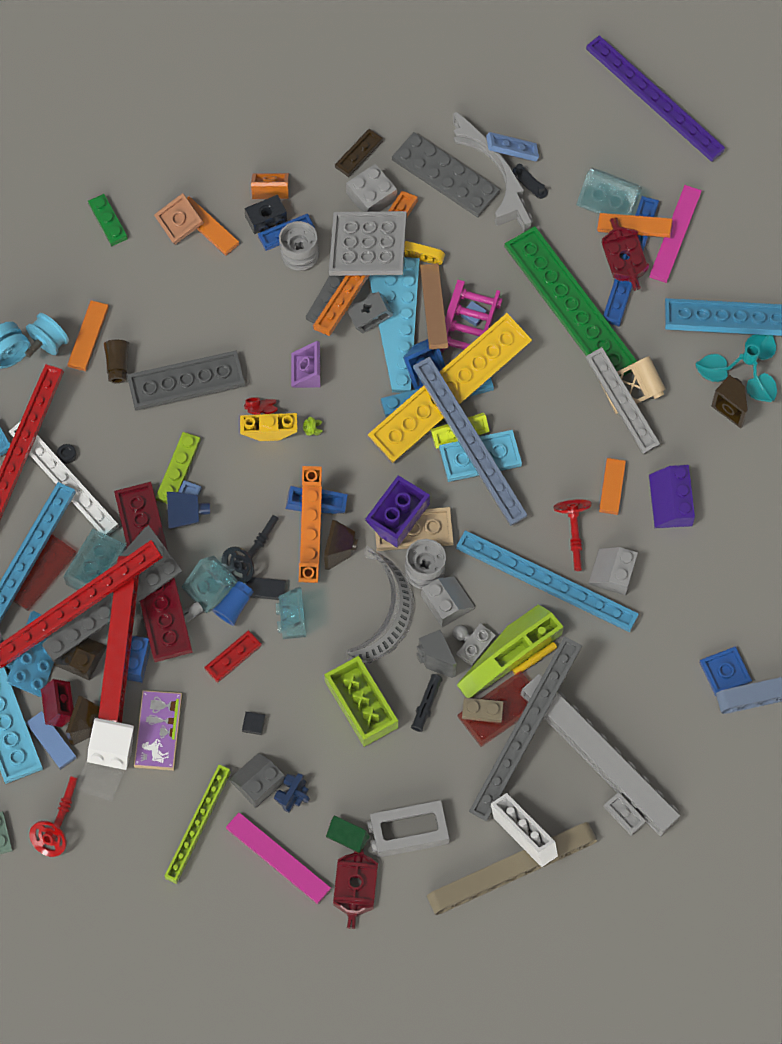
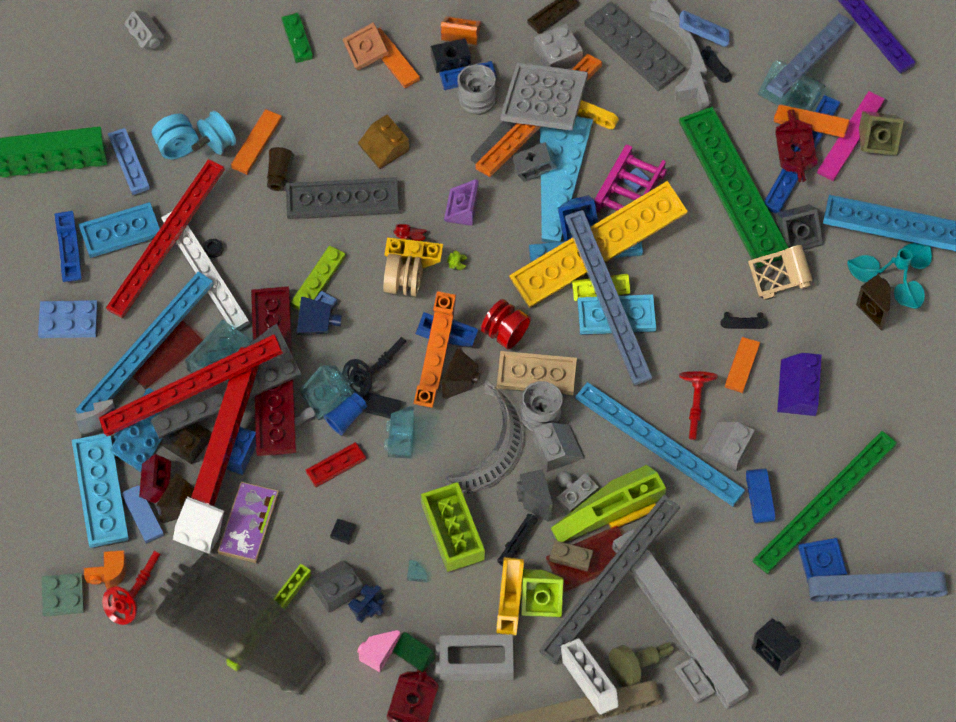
camera: 10 degrees right, 5 degrees down
dark pink tile [226,813,331,905] -> none
dark purple slope [365,475,430,548] -> none
medium nougat tile [420,264,448,349] -> none
light grey plate [585,347,660,454] -> none
none -> orange brick [84,550,126,589]
none -> clear smoke windscreen [155,552,326,695]
none -> bright pink slope [357,630,401,672]
none -> pearl gold slope [358,114,409,169]
none -> tan wheel [384,253,423,297]
none -> clear light blue tile [407,560,427,583]
none -> red wheel [481,299,531,350]
none -> yellow arch [496,557,524,635]
none -> lime slope [521,569,563,617]
none -> olive piece [609,642,674,687]
none -> black piece [720,312,768,329]
none -> blue beam [746,468,775,523]
none -> black brick [752,618,802,676]
none -> green plate [753,431,897,575]
none -> sand blue plate [766,13,854,98]
none -> dark grey slope [775,204,823,249]
none -> olive slope [859,111,904,156]

